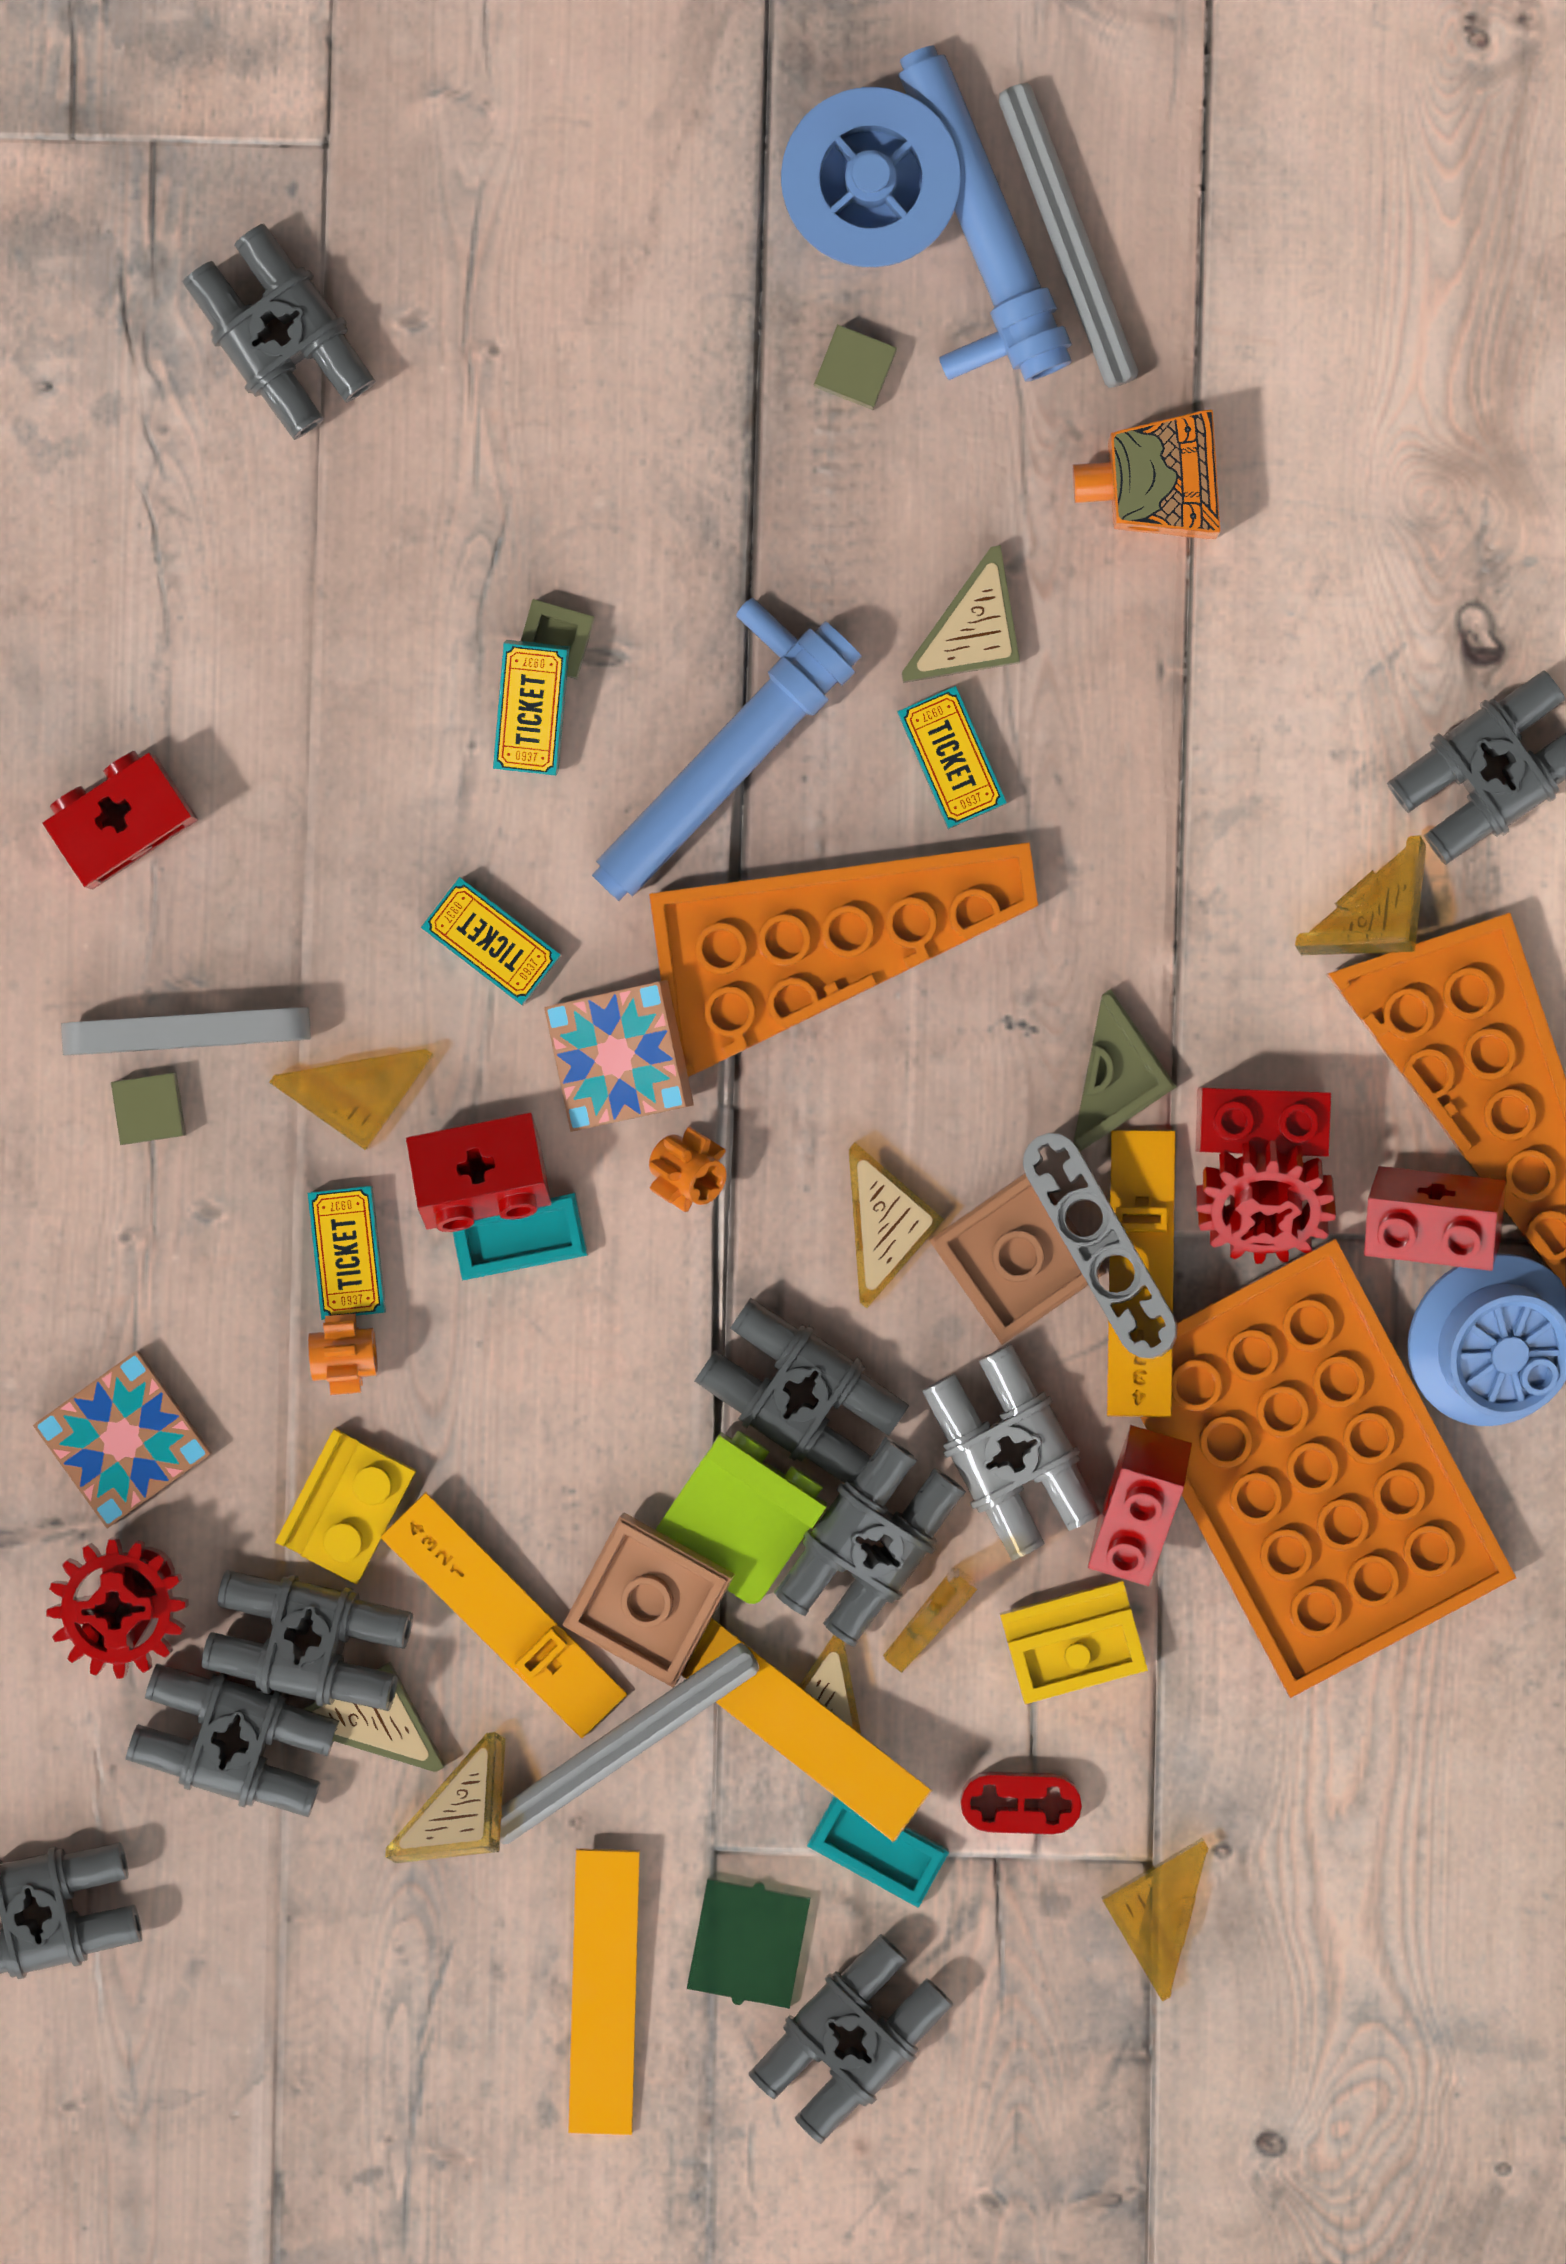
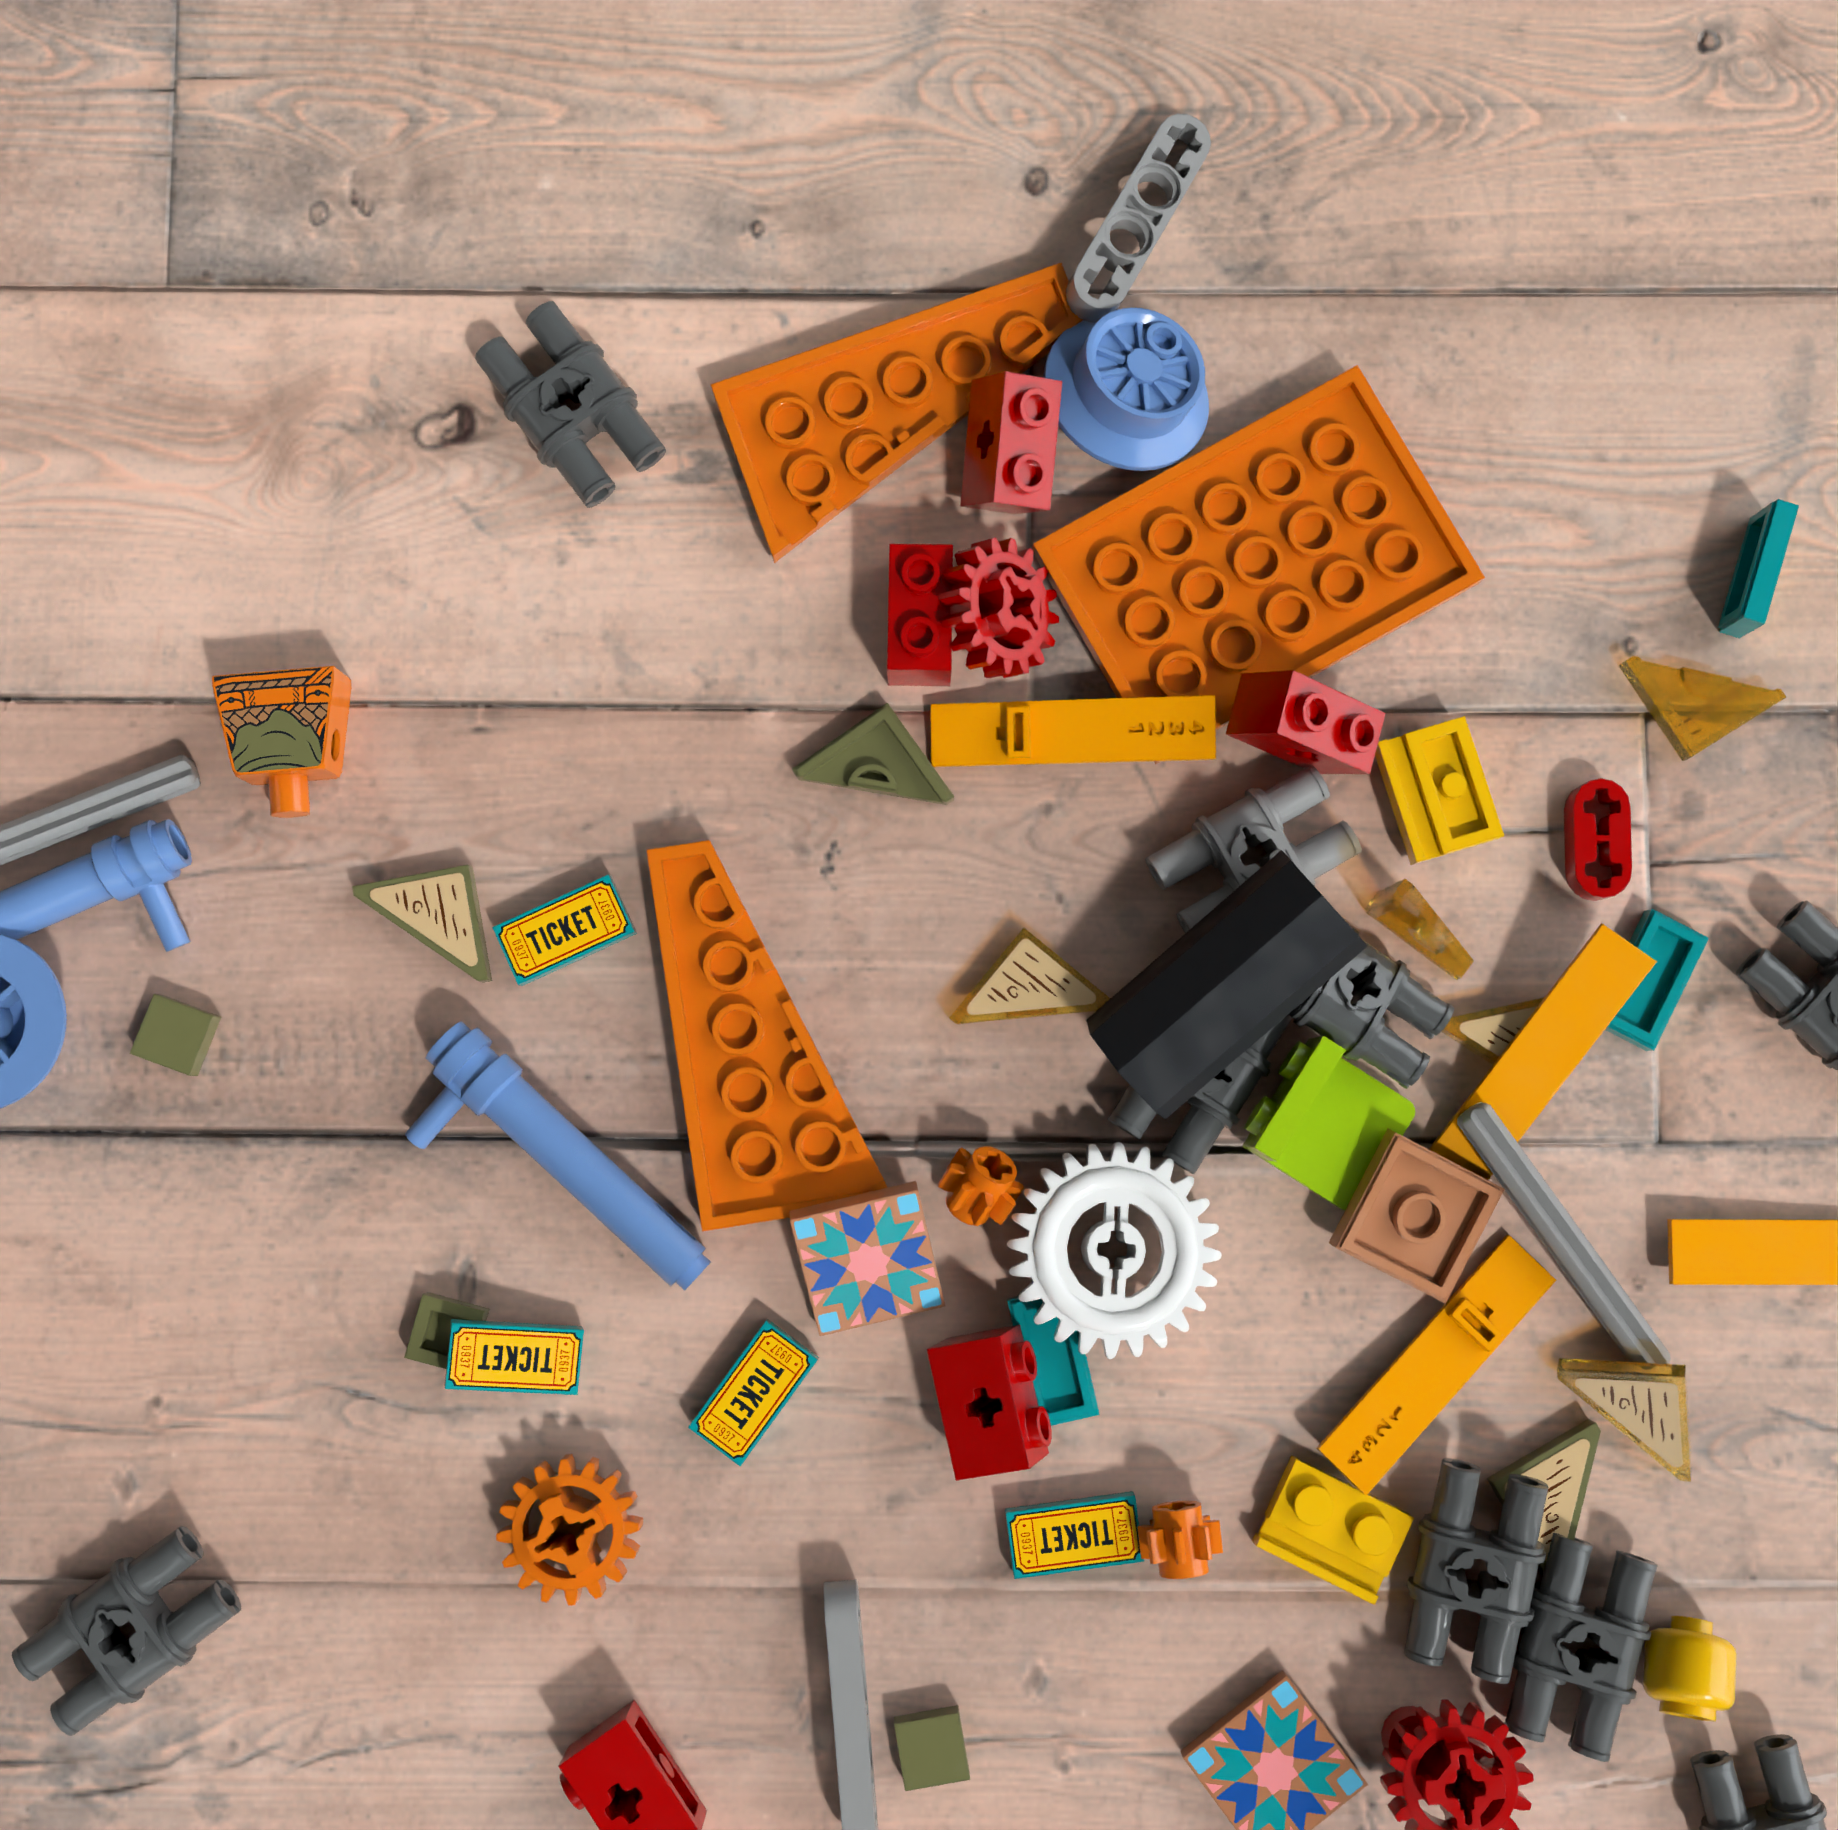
camera: 90 degrees left, 5 degrees down
clear yellow tile [269,1049,435,1150] -> none
clear green piece [687,1878,810,2009] -> none
nougat tile [929,1173,1106,1345] -> none
light grey beam [1023,1133,1178,1359] -> none
clear yellow tile [1295,835,1426,955] -> none
none -> orange gear [496,1454,643,1606]
none -> white gear [1007,1142,1222,1359]
none -> black piece [1086,850,1367,1119]
none -> yellow head [1643,1616,1737,1722]
none -> teal tile [1718,499,1799,639]

